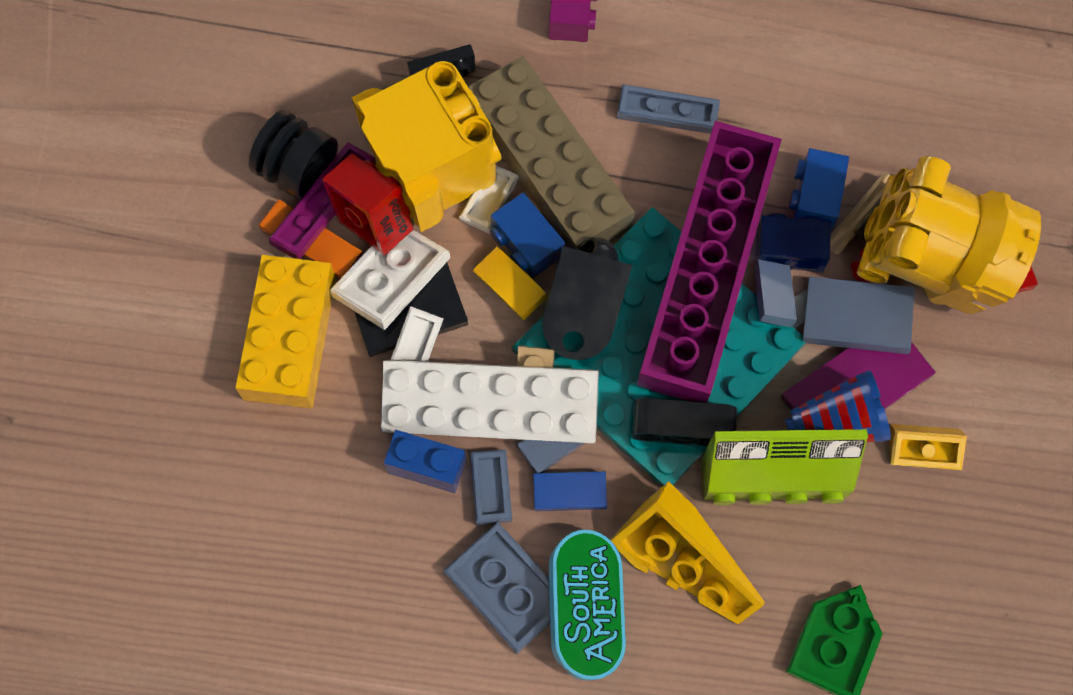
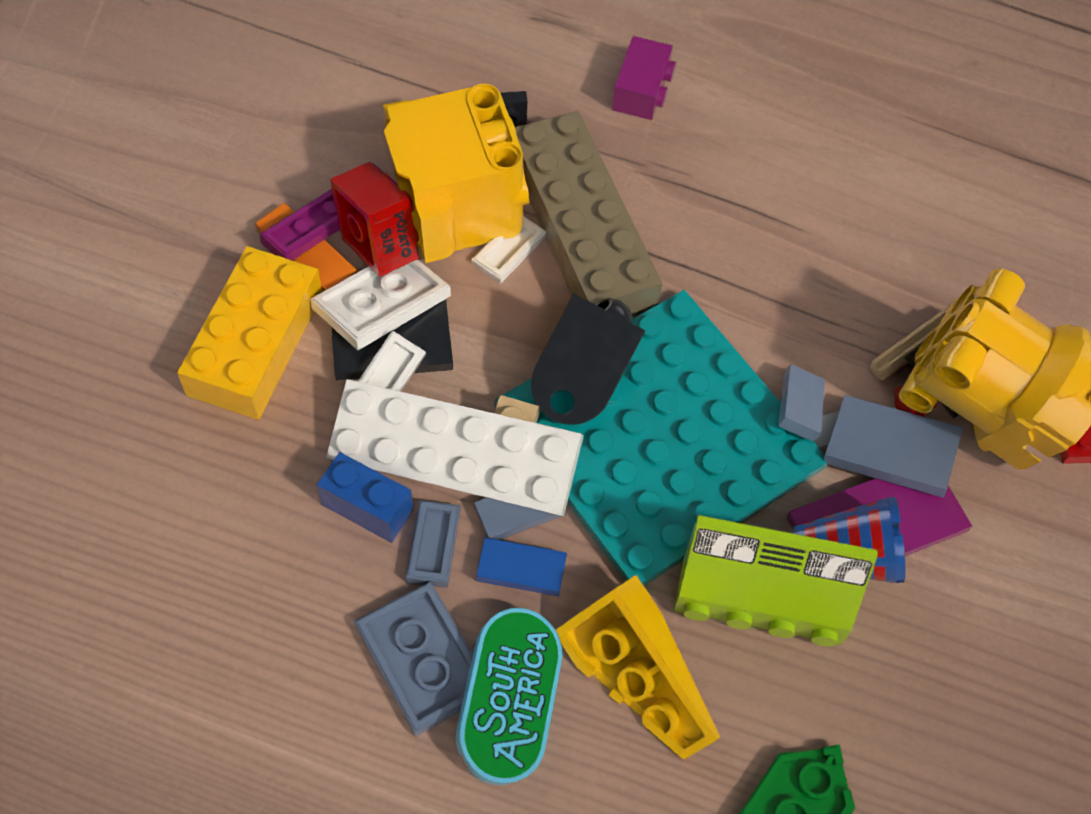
camera: 10 degrees right, 10 degrees down
black wheel [248,110,338,200] -> none
yellow slope [473,247,548,320] -> none
blue brick [489,192,565,278] -> none
sand blue tile [617,84,720,134] -> none
black beam [631,398,737,446] -> none
magenta brick [637,121,782,403] -> none
clear blue brick [755,213,831,272] -> none
blue brick [789,148,850,231] -> none
yellow slope [890,424,967,470] -> none

